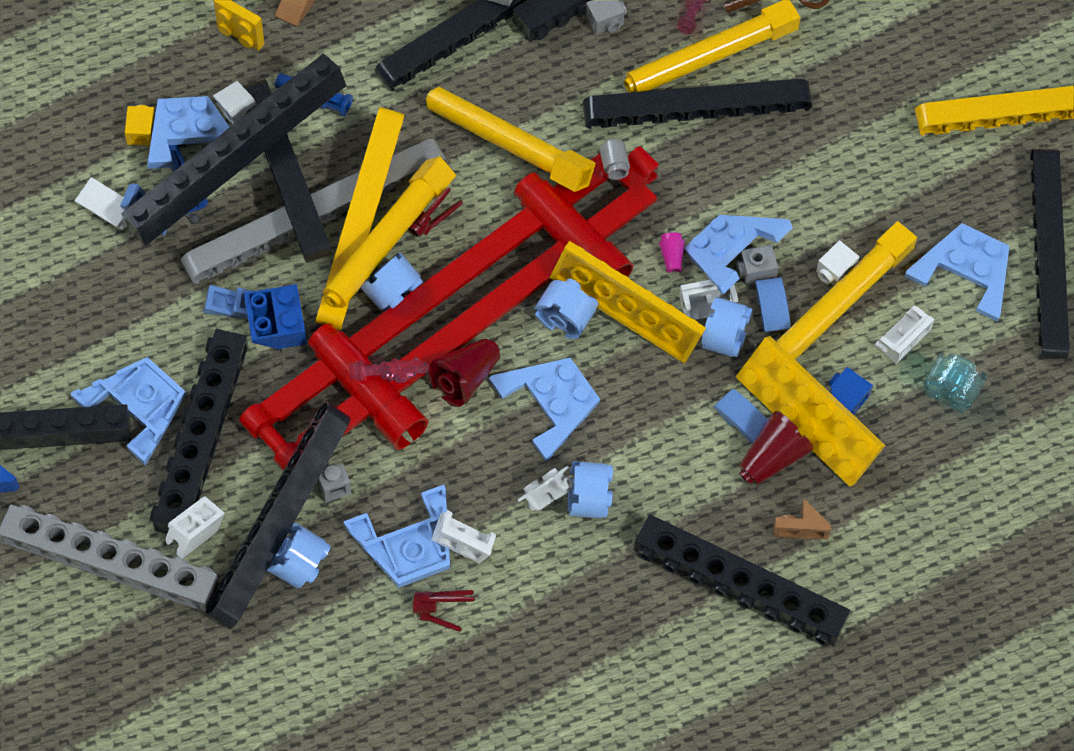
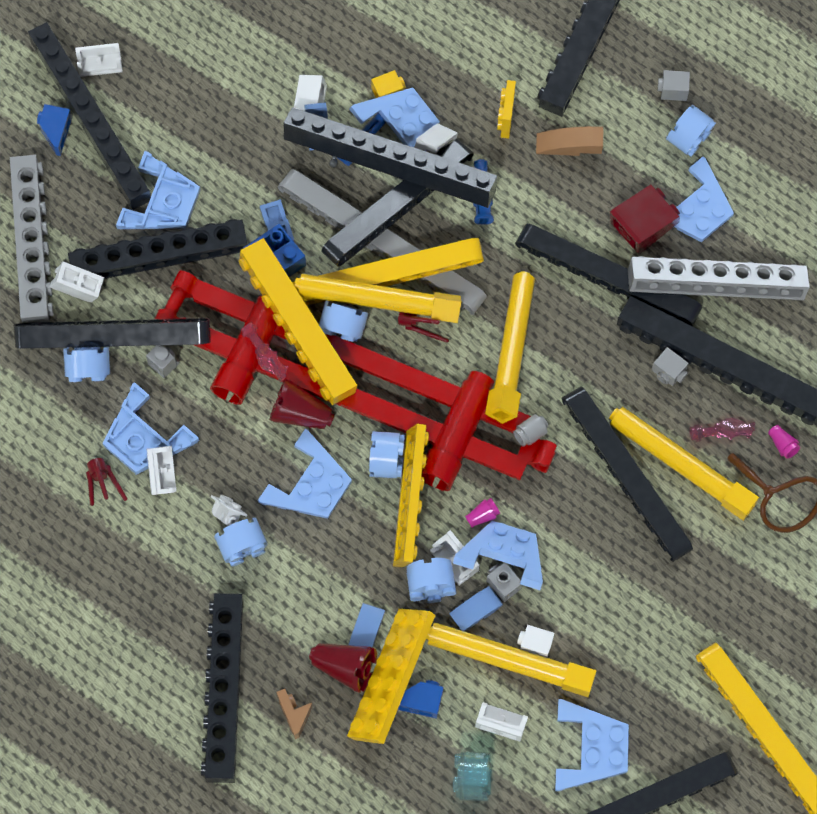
camera: 65 degrees right, 5 degrees up
none -> yellow brick [238,238,357,405]

